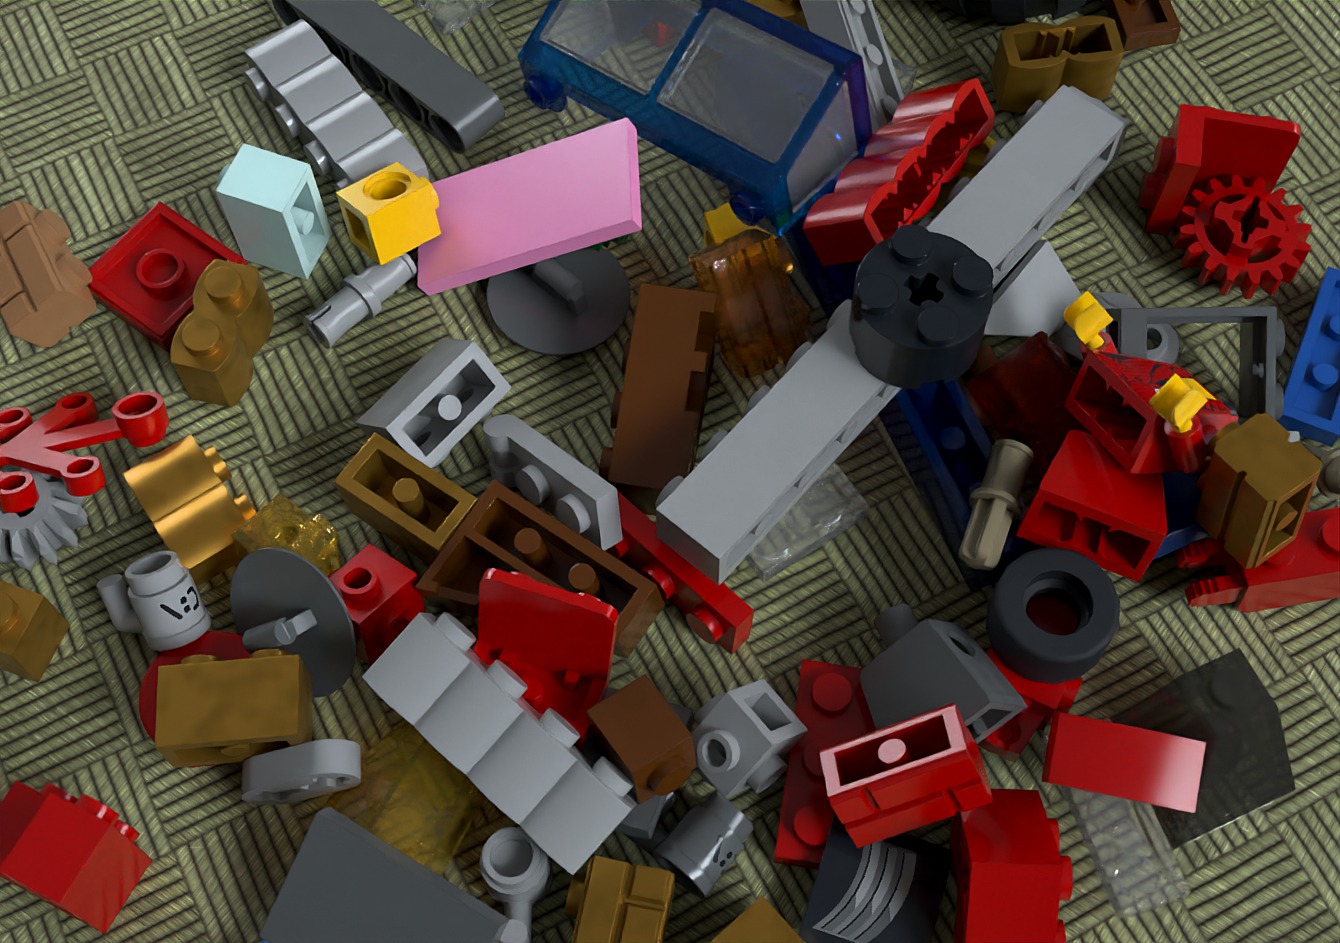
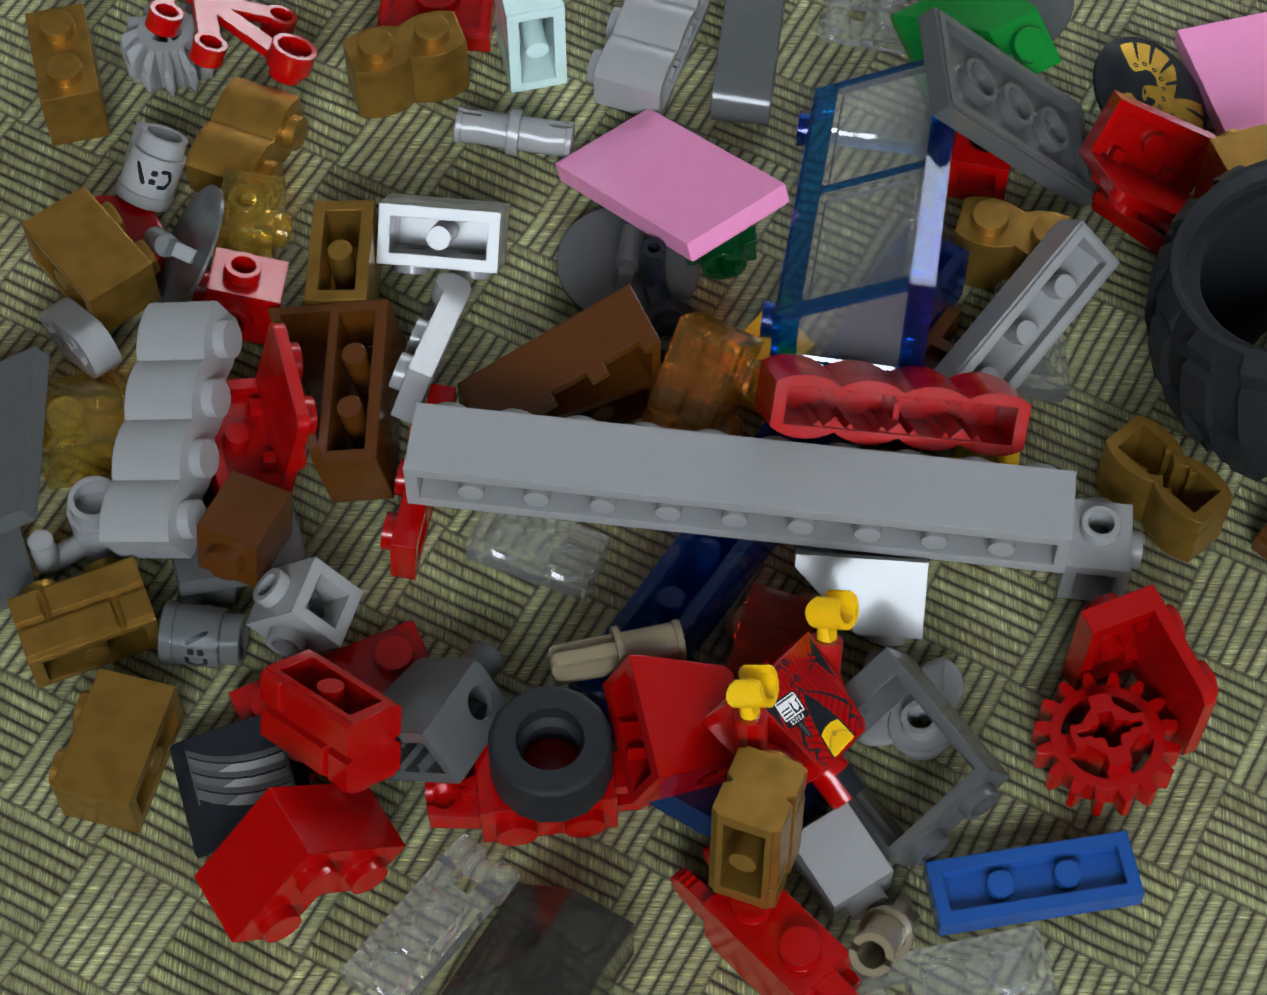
camera: 55 degrees right, 5 degrees down
yellow brick [336,162,441,266] -> none
black brick [849,224,994,389] -> none
red slope [1041,712,1206,813] -> none
none -> black plate [641,237,700,364]

